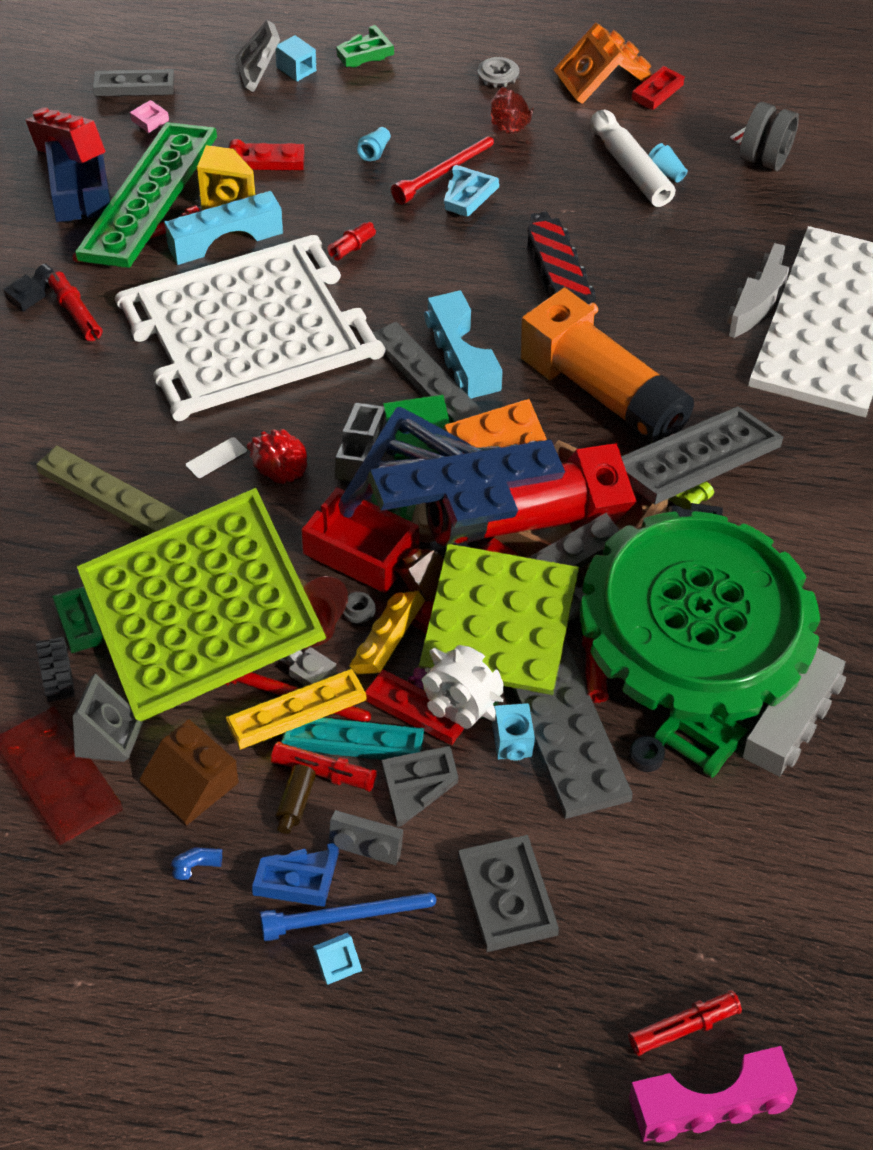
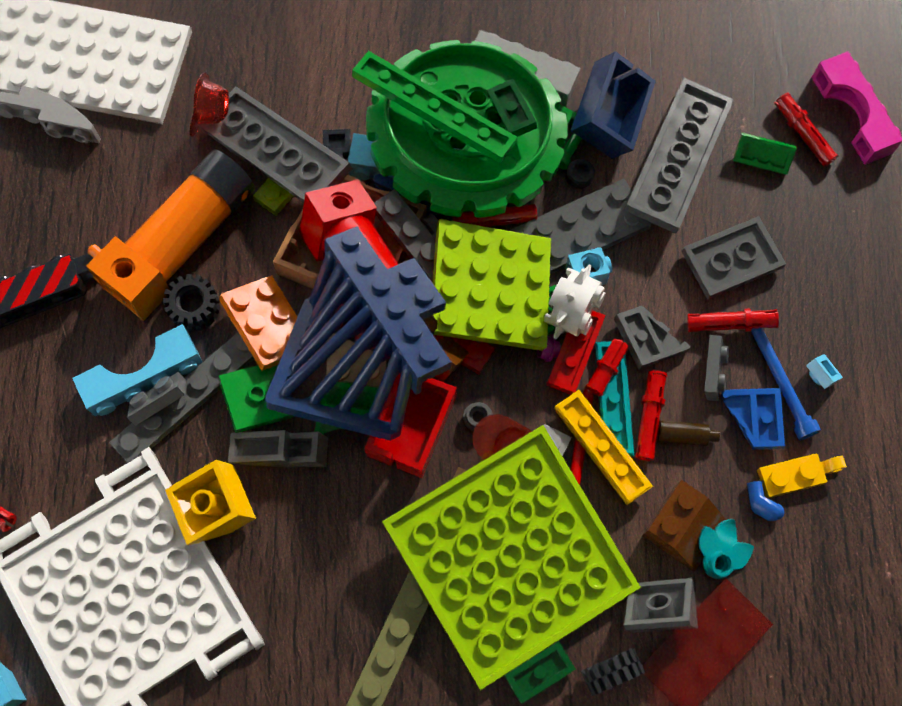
camera: 100 degrees left, 20 degrees up
white sticker [186,437,247,478] -> none
red hair [247,429,307,484] -> none
yellow plate [349,591,425,675] -> none
none -> dark grey plate [127,372,186,426]
none -> black tyre [163,274,220,331]
none -> yellow slope [165,460,256,545]
none -> clear red piece [189,73,229,137]
none -> green plate [352,50,517,164]
none -> dark green plate [487,79,537,137]
none -> dark blue piece [571,51,656,159]
none -> red axle [585,339,628,396]
none -> dark grey plate [624,78,734,233]
none -> red pin [687,308,779,332]
none -> teal plate [699,519,754,579]
none -> green plate [733,133,797,175]
none -> yellow plate [757,453,847,498]

